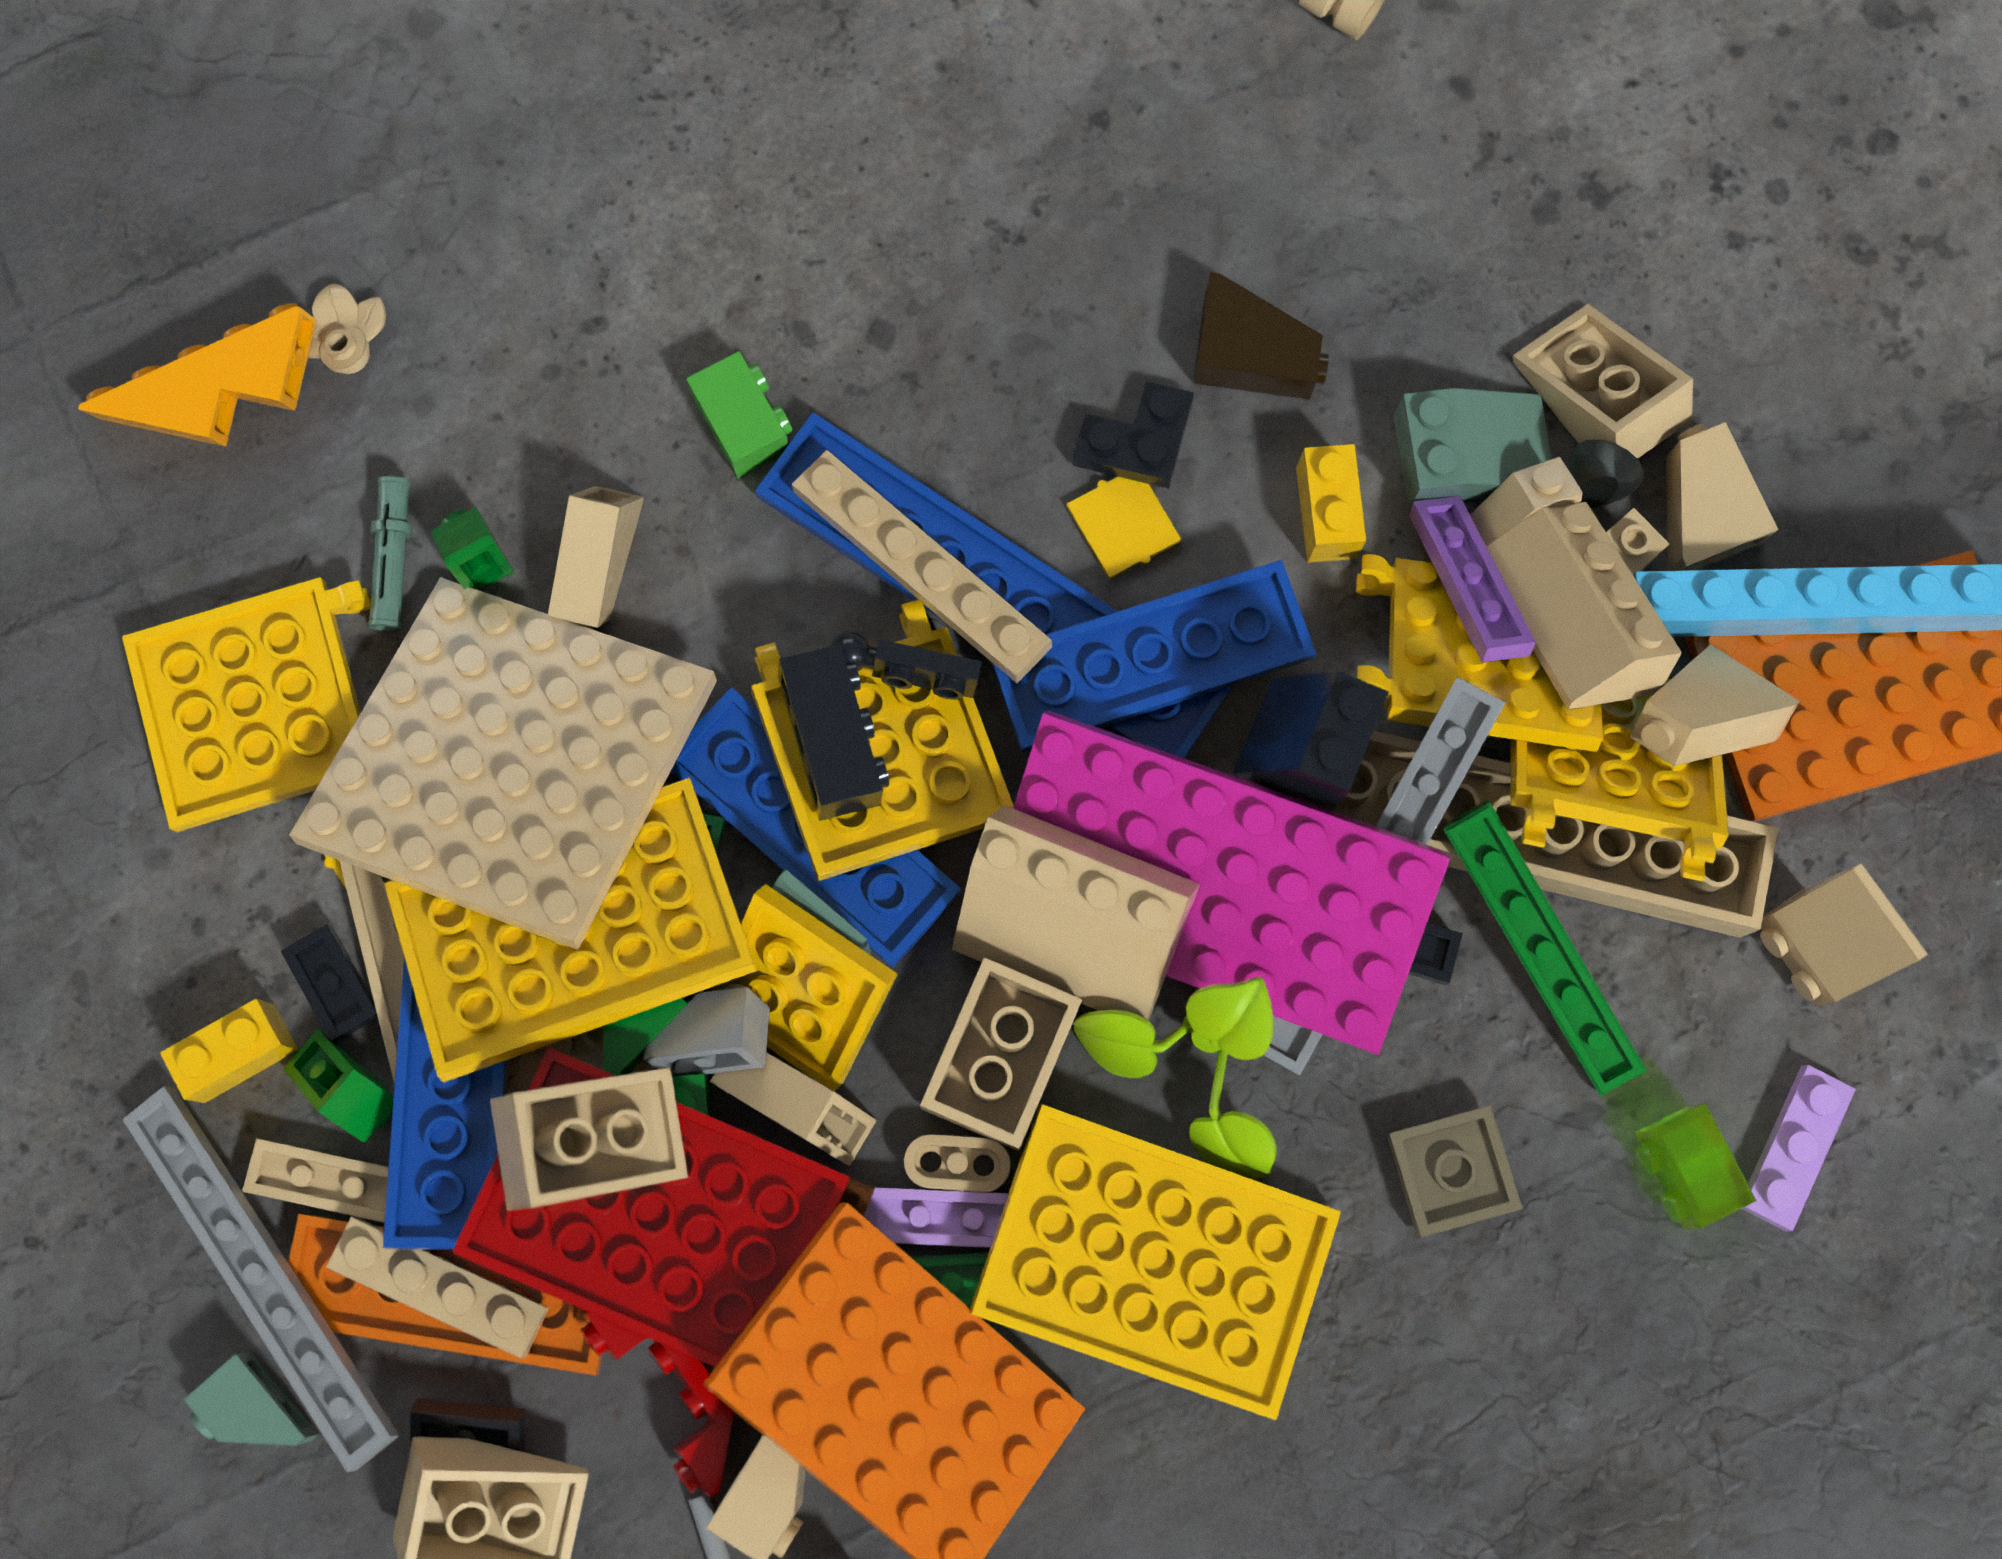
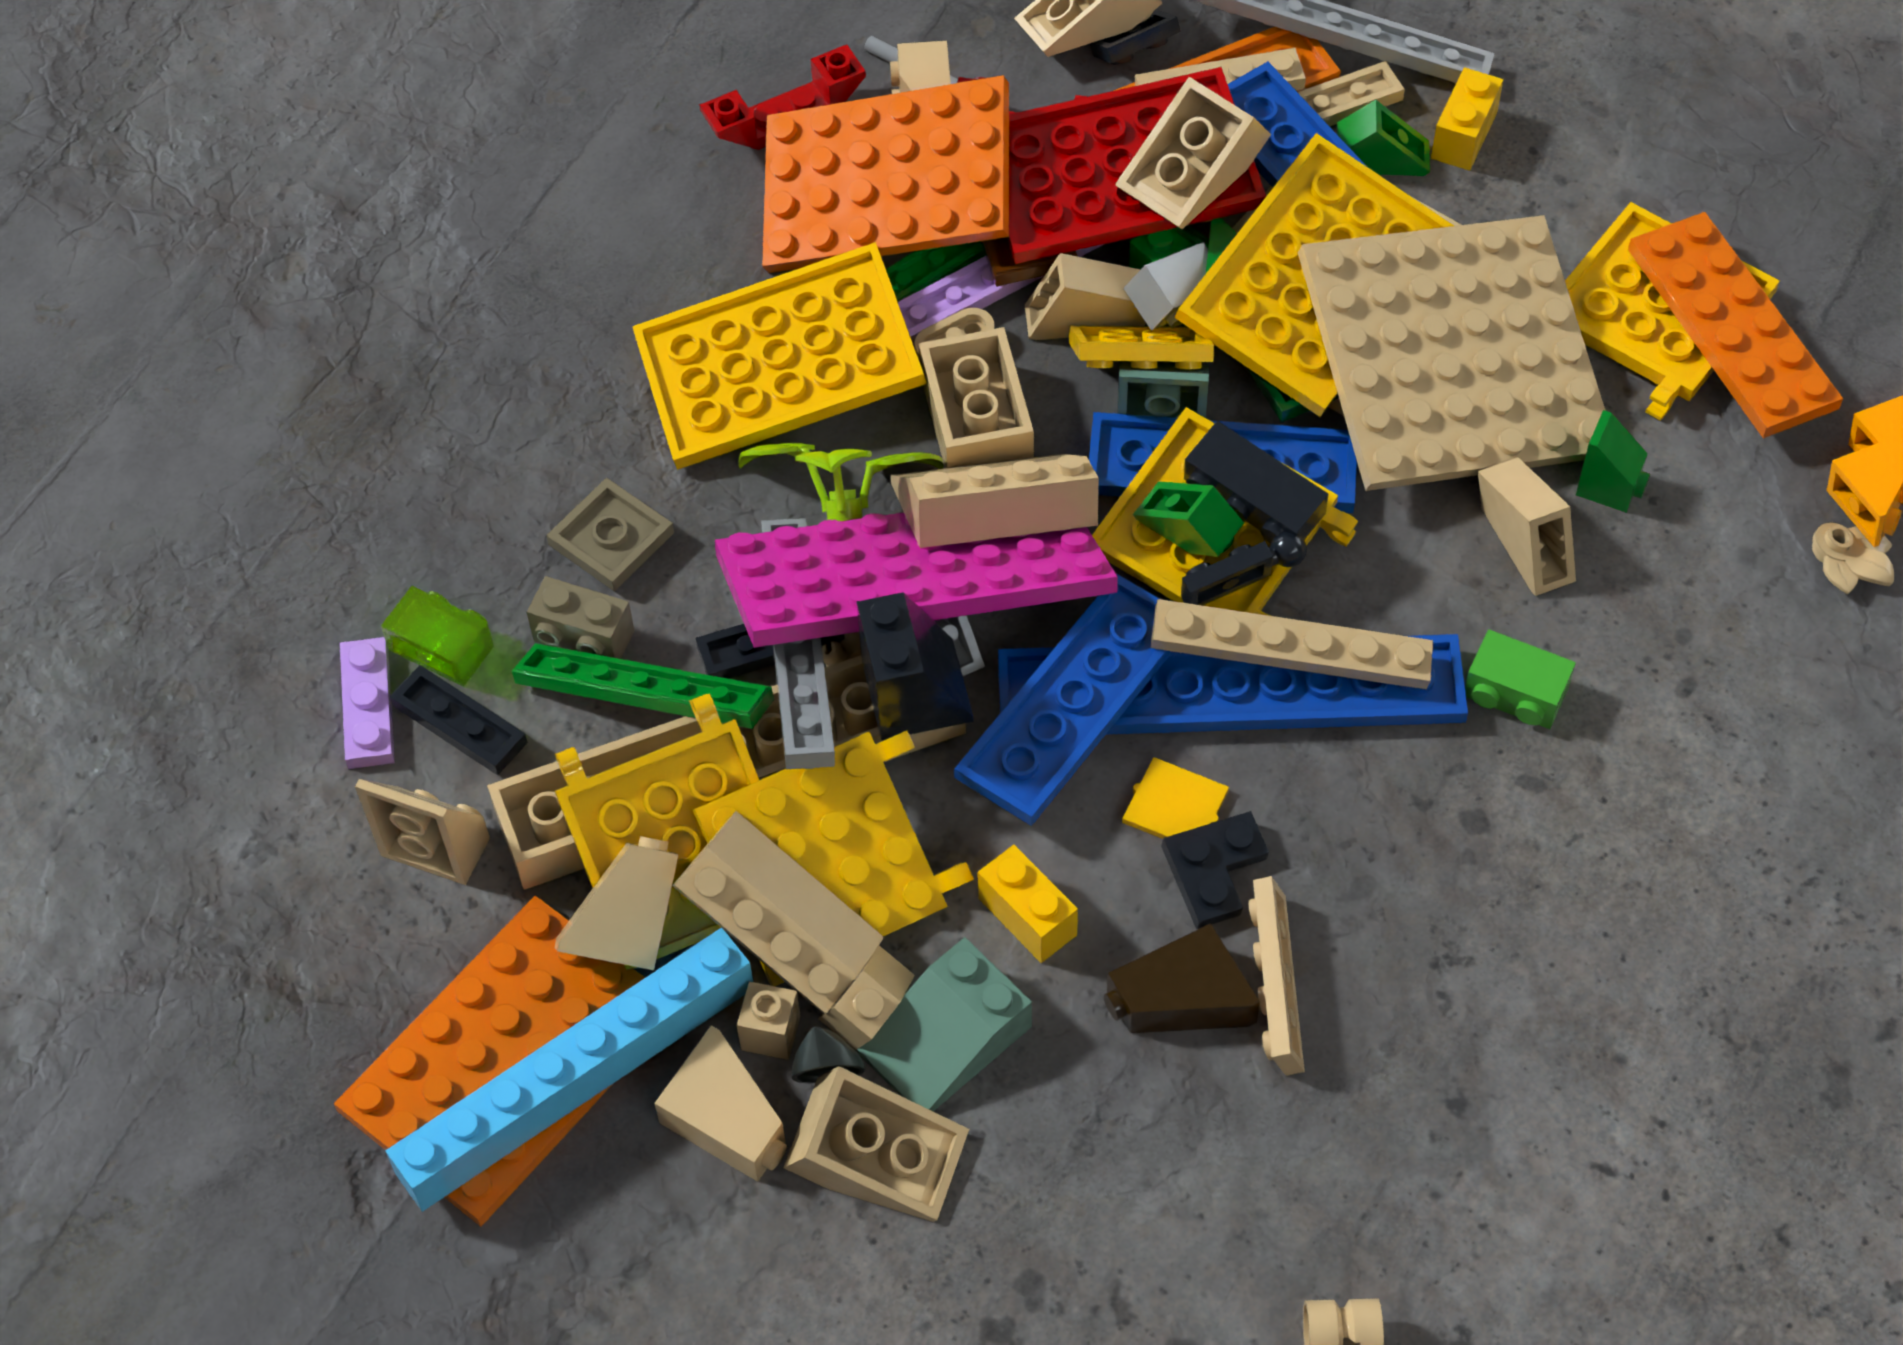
camera: 150 degrees right, 20 degrees down
black plate [281,924,378,1043] -> none
sand green pin [367,476,412,632] -> none
medium lavender plate [1409,496,1536,663] -> none
none -> black plate [390,665,528,775]
none -> dark tan brick [526,576,635,659]
none -> green slope [1133,481,1244,557]
none -> tan plate [1249,876,1305,1076]
none -> orange plate [1628,212,1843,438]

